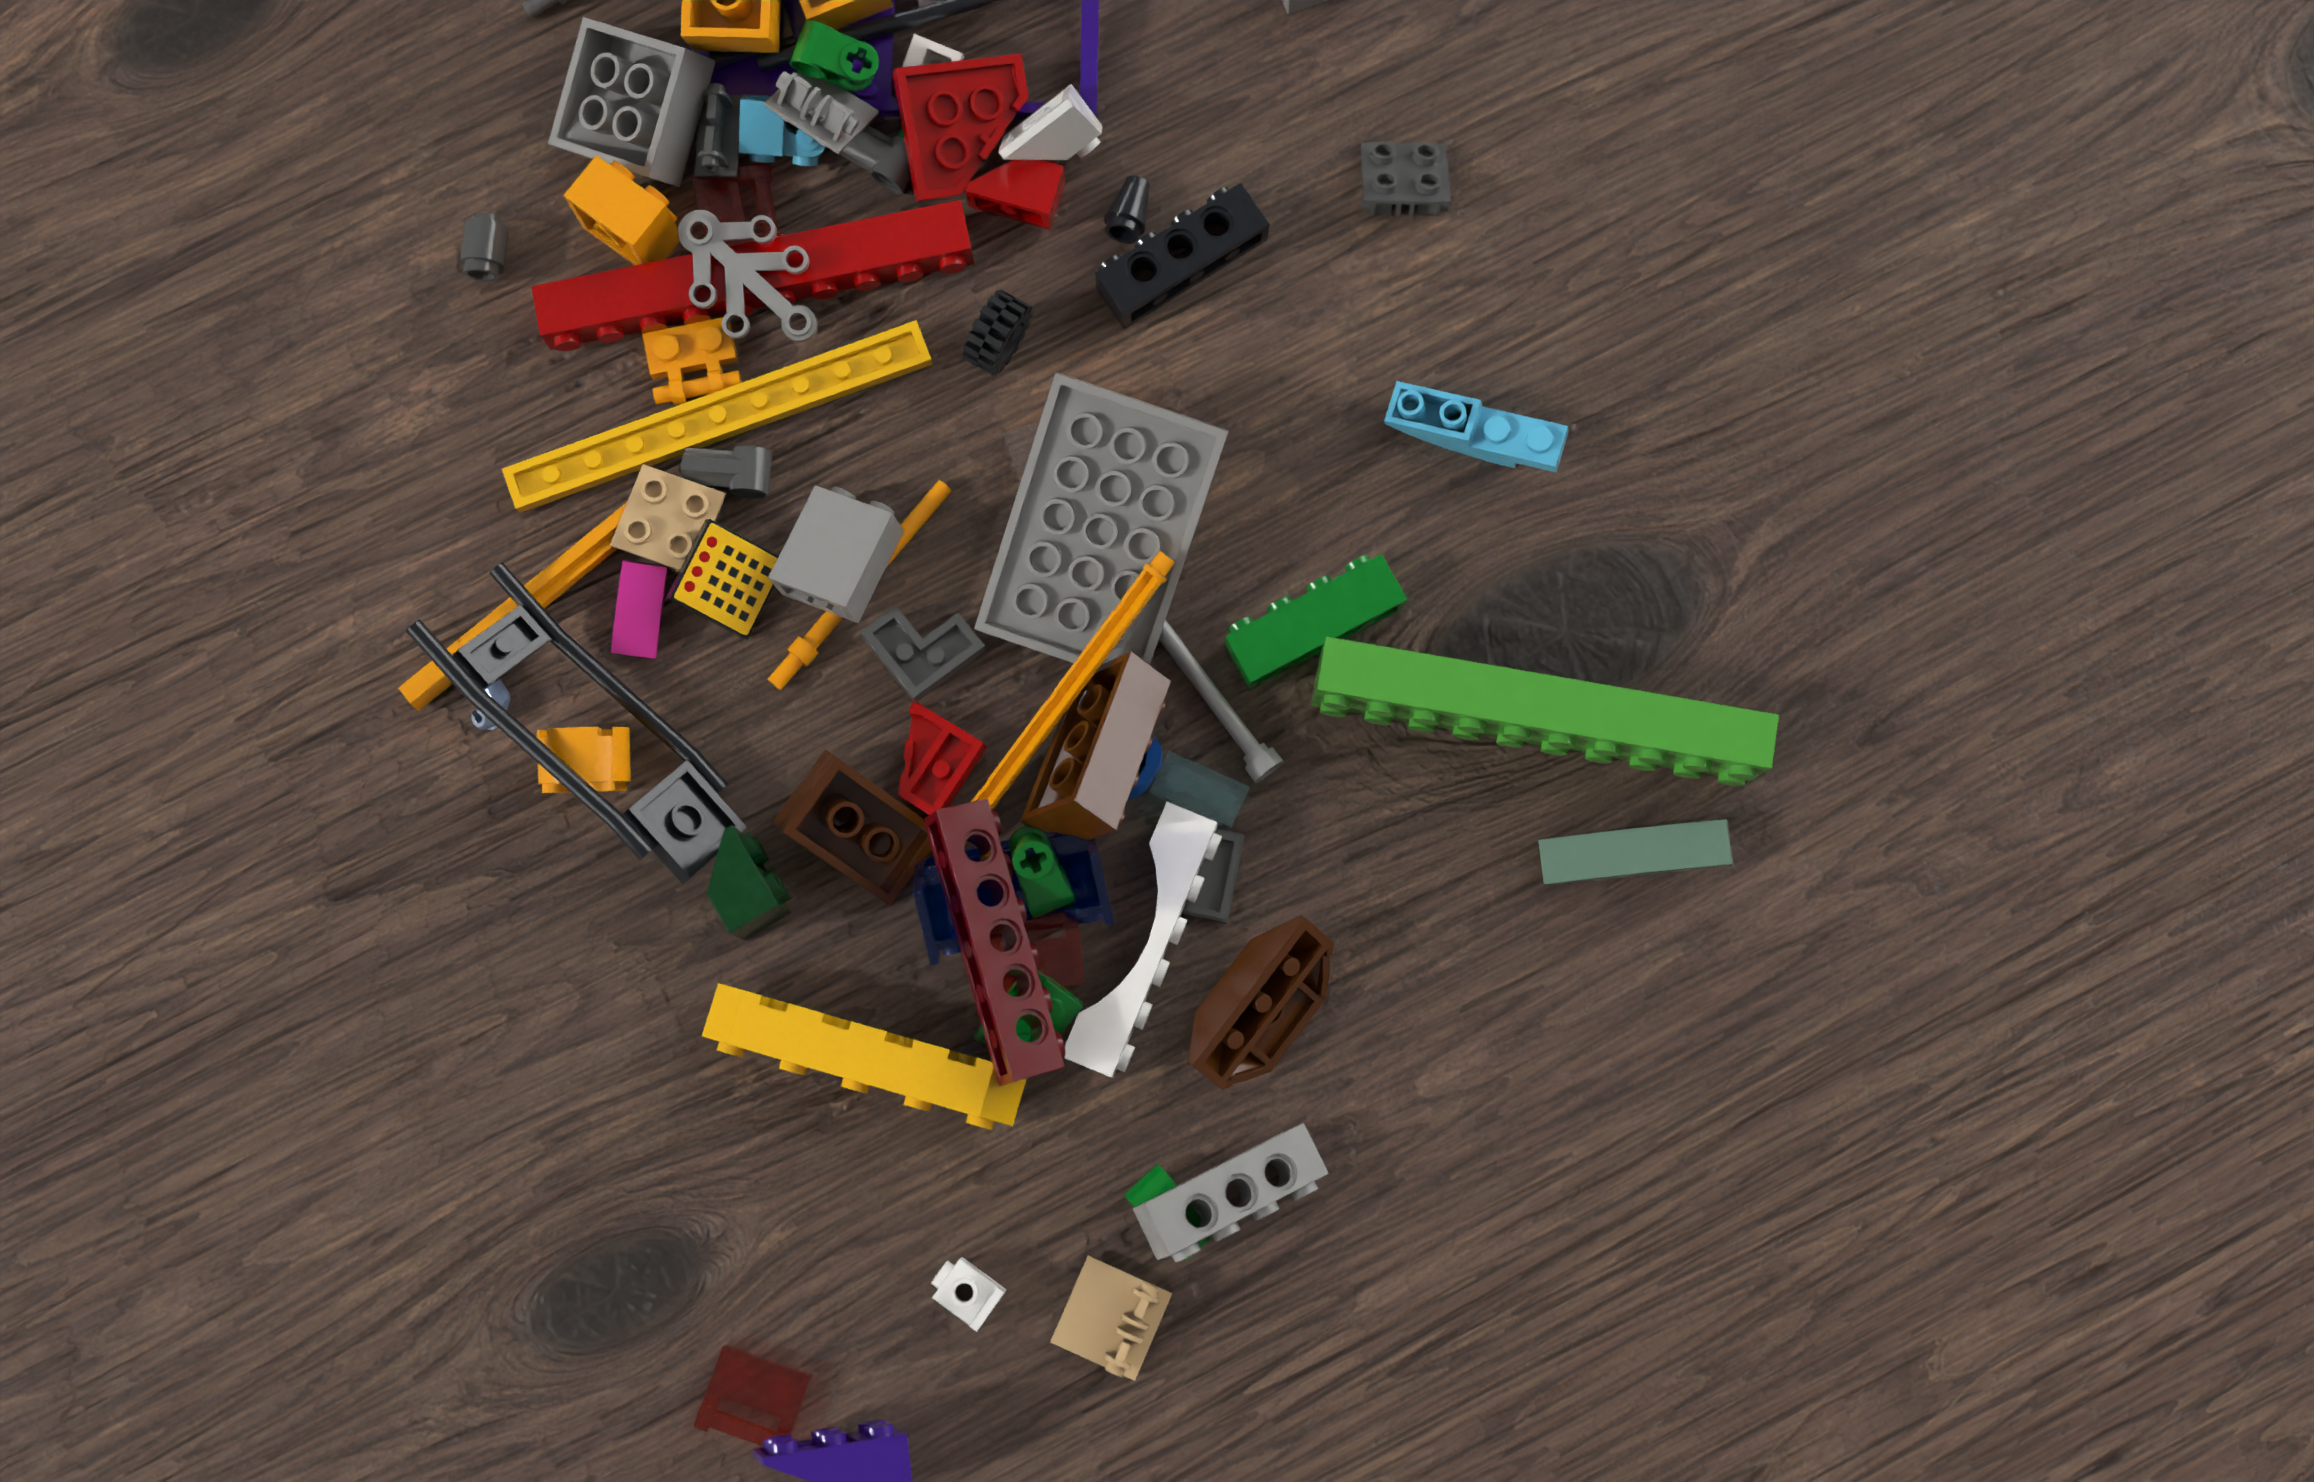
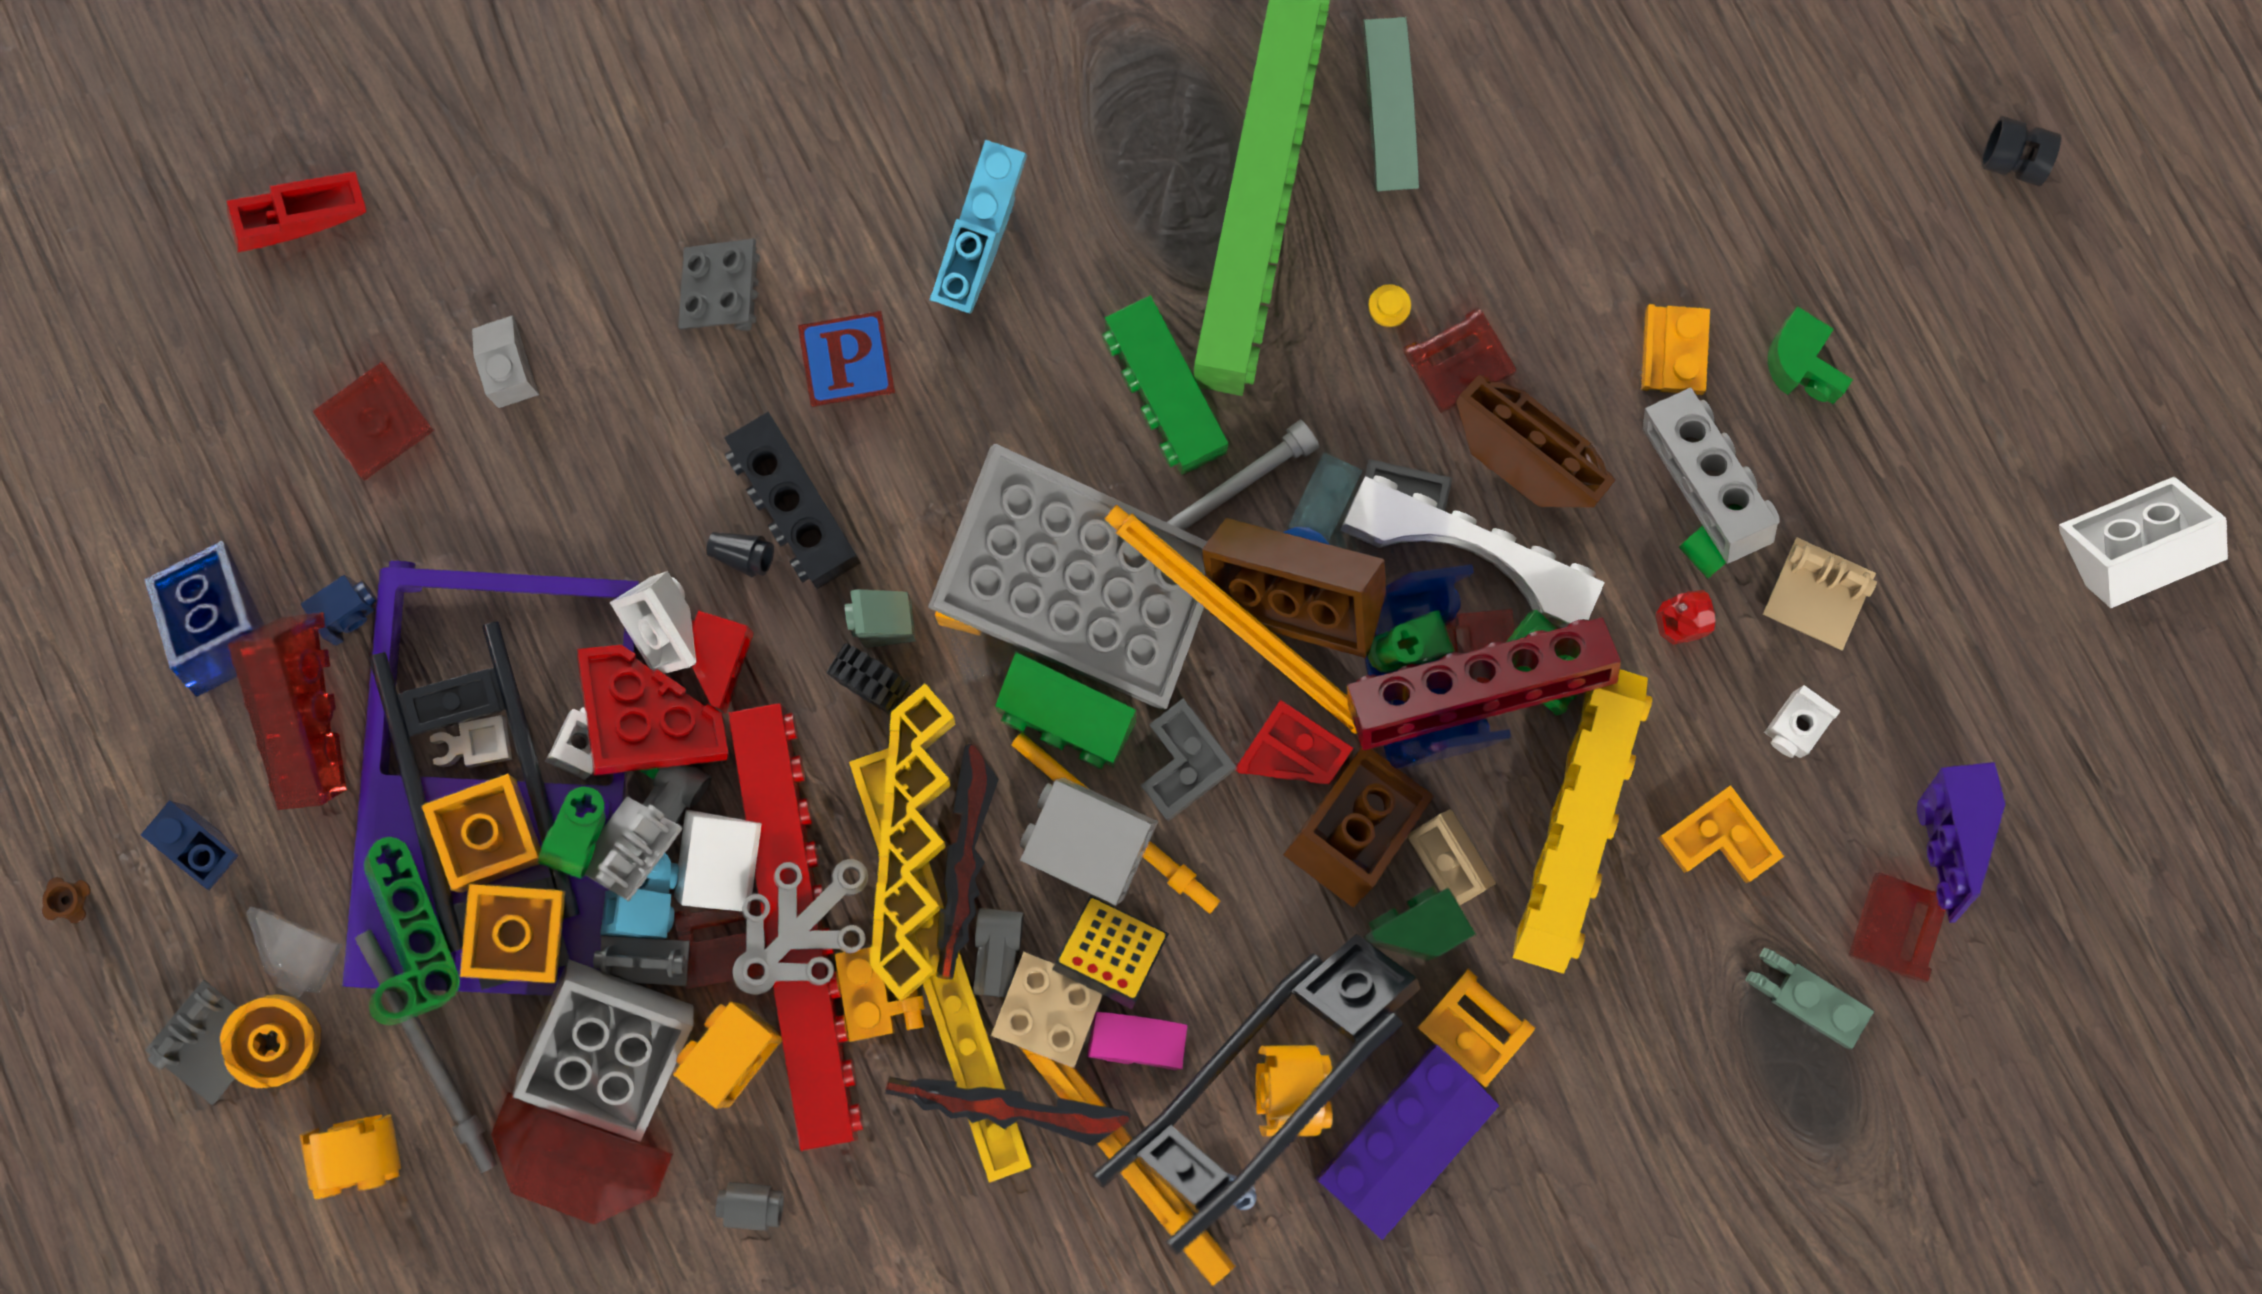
camera: 85 degrees left, 0 degrees up
none -> clear red wedge [491,1092,674,1225]
none -> white slope [674,810,762,911]
none -> piece [798,311,895,407]
none -> sand green slope [845,589,916,648]
none -> yellow brick [870,684,955,1002]
none -> black sword [885,1076,1131,1147]
none -> black sword [936,744,999,980]
none -> green slope [995,652,1136,770]
none -> dark purple slope [1315,1045,1499,1240]
none -> yellow plate [1368,284,1411,327]
none -> clear red plate [1403,308,1517,414]
none -> tan slope [1407,809,1496,906]
none -> light orange plate [1416,968,1535,1088]
none -> light orange plate [1641,304,1710,395]
none -> red rock [1655,590,1715,645]
none -> light orange plate [1658,785,1785,883]
none -> sand green hinge [1745,948,1874,1049]
none -> green brick [1768,306,1853,404]

